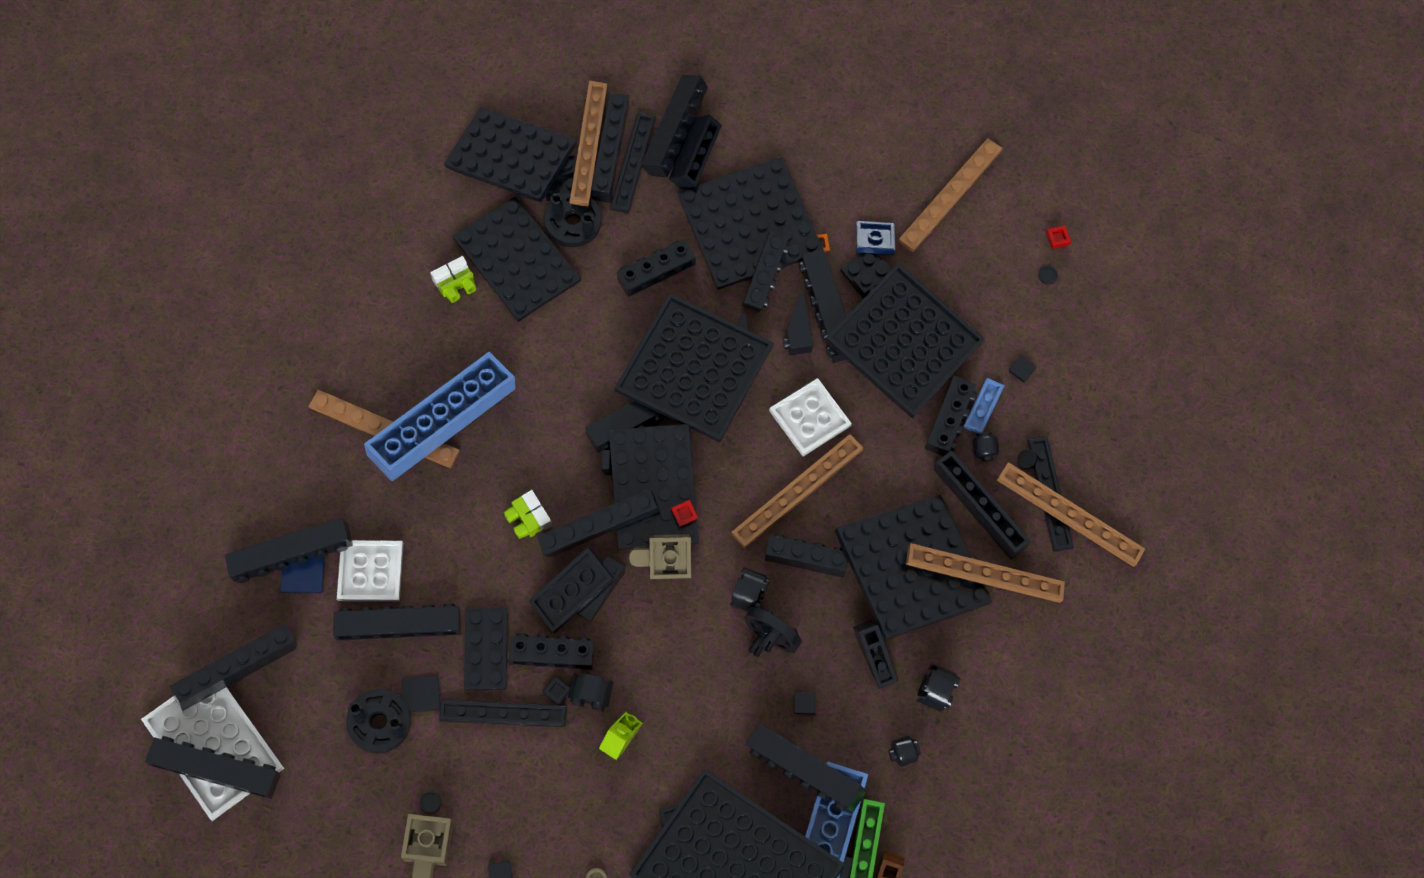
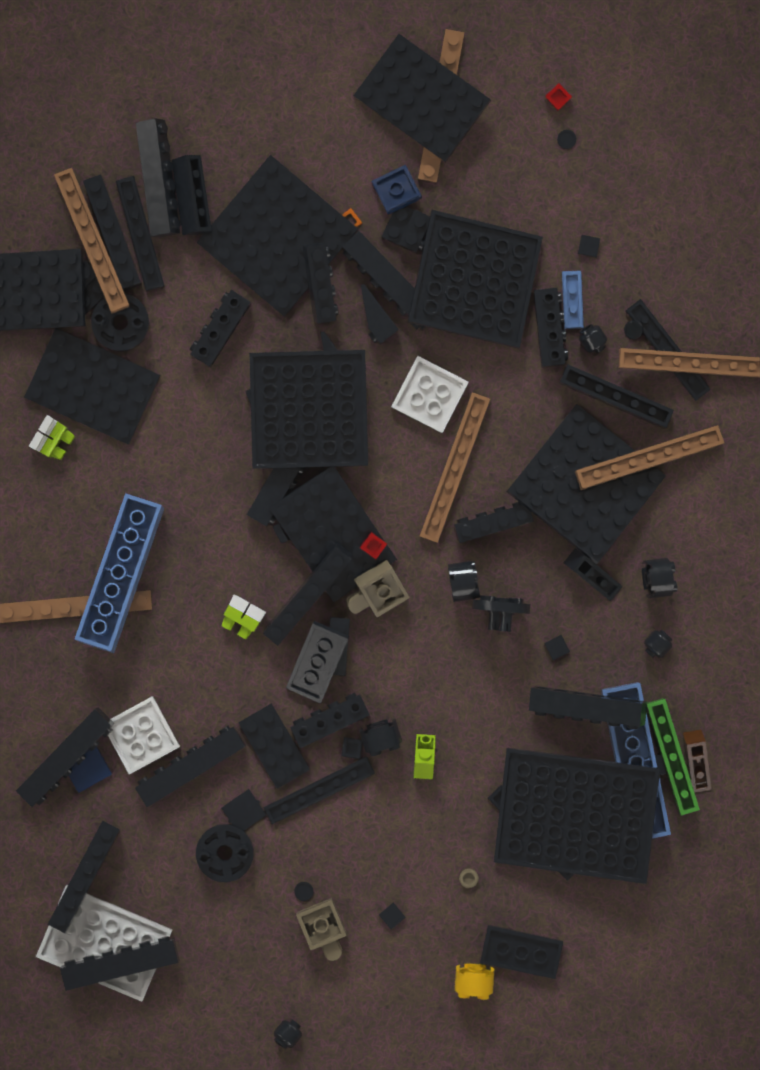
camera: 25 degrees left, 20 degrees up
none -> black plate [353,34,491,163]

